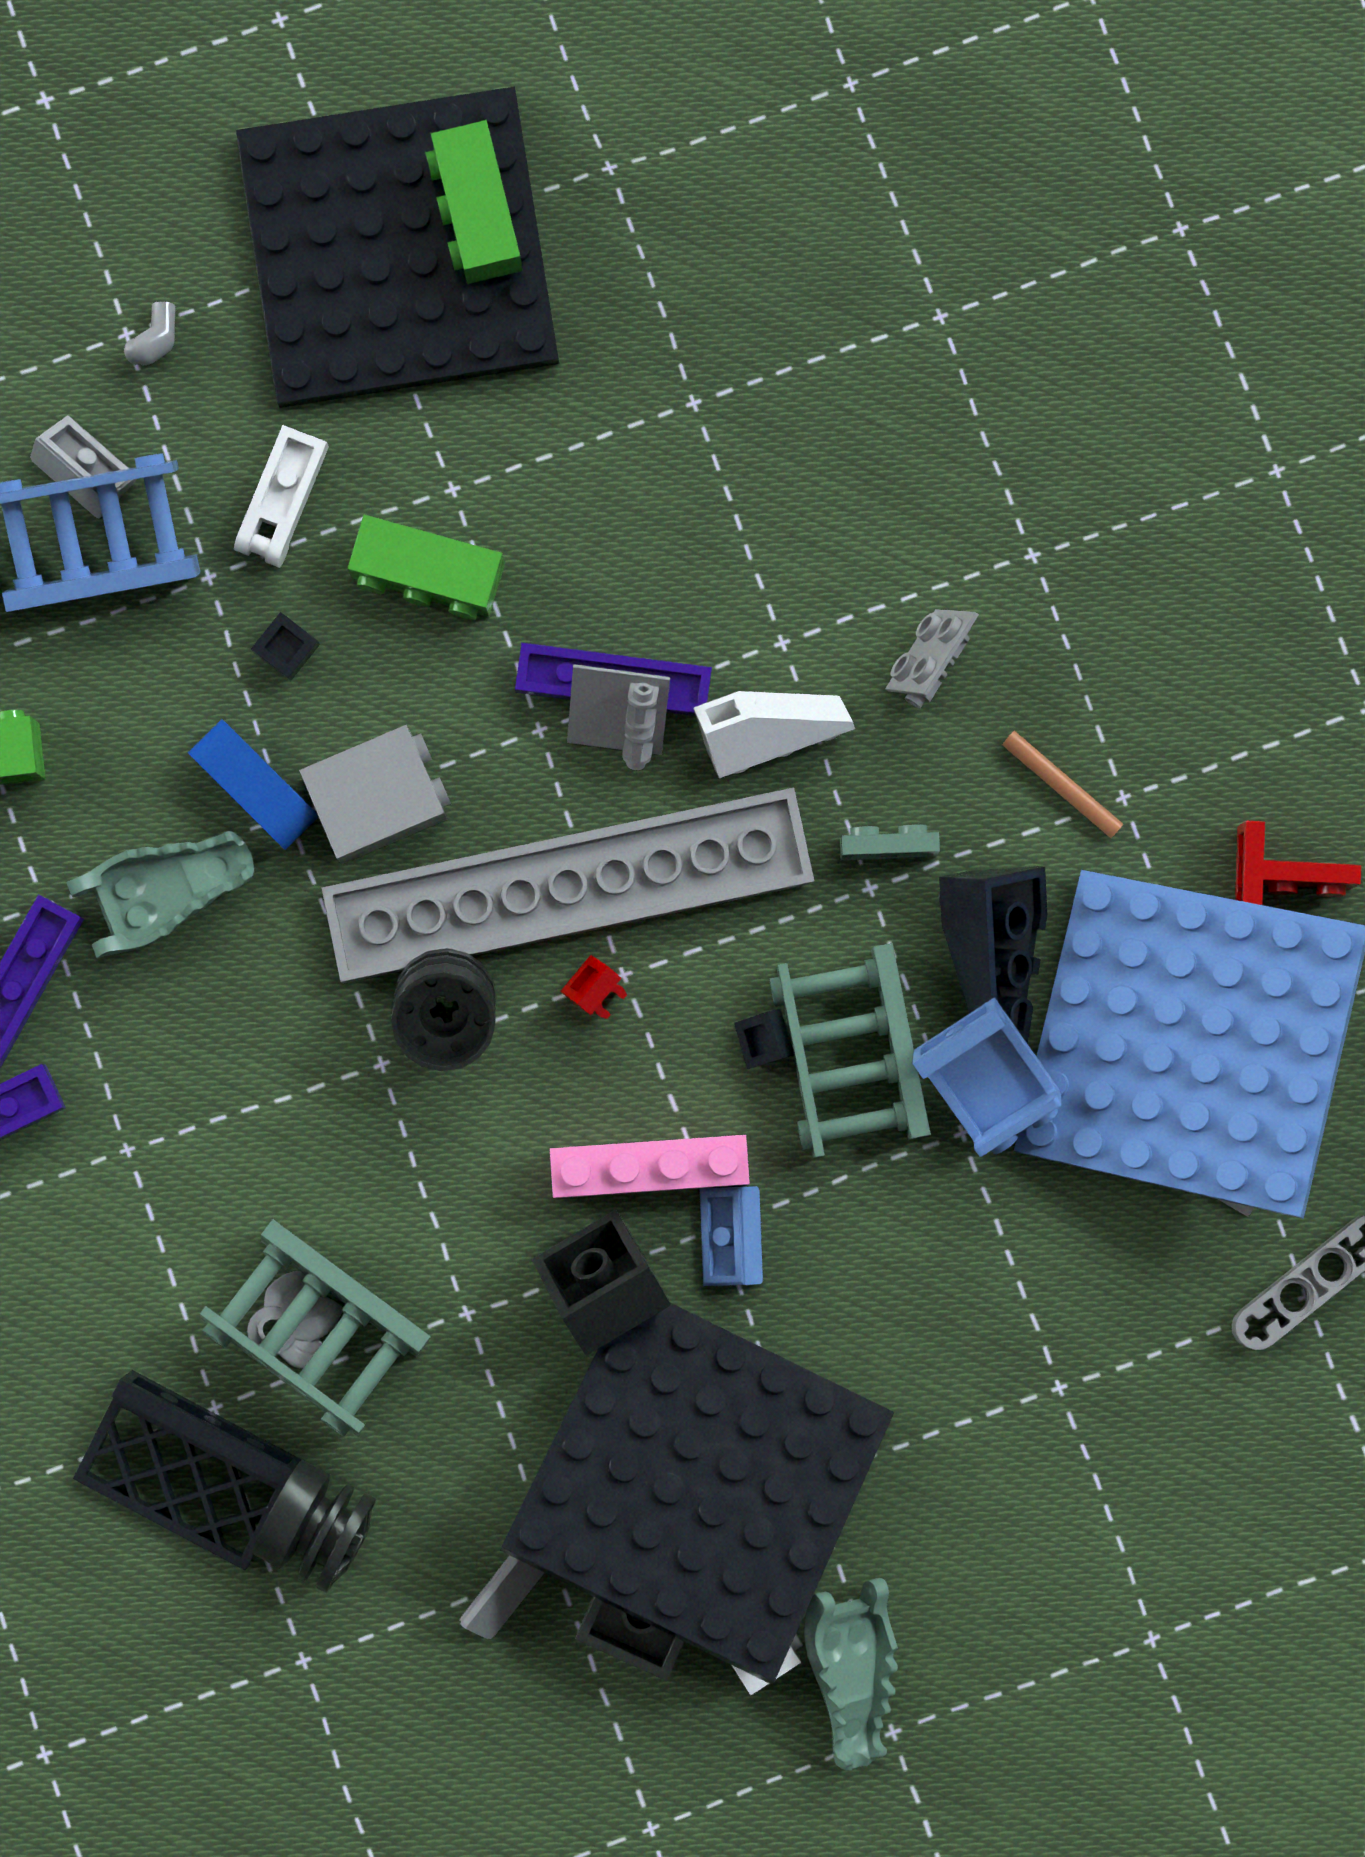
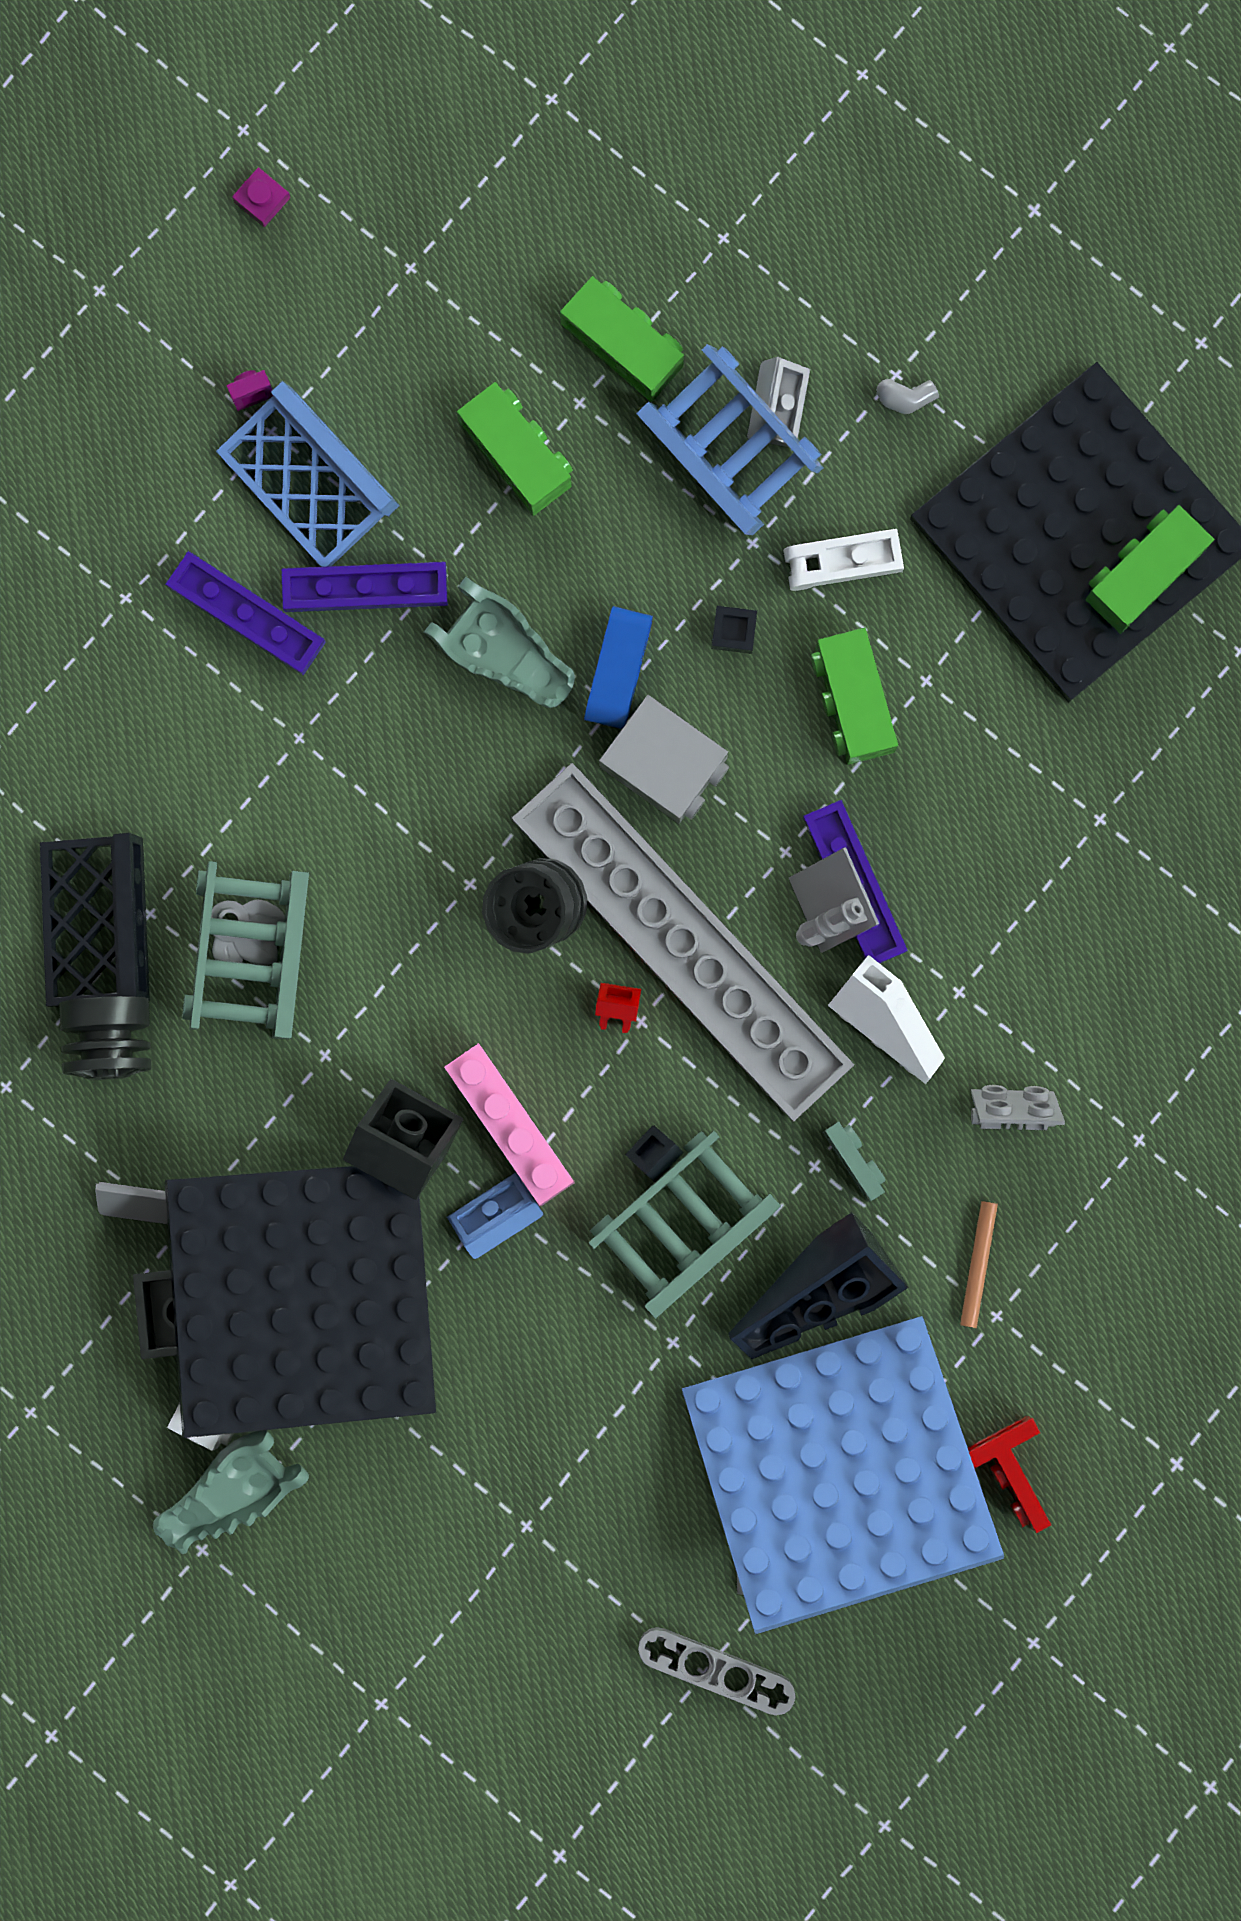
camera: 60 degrees right, 0 degrees up
medium blue panel [912,997,1062,1157] -> none

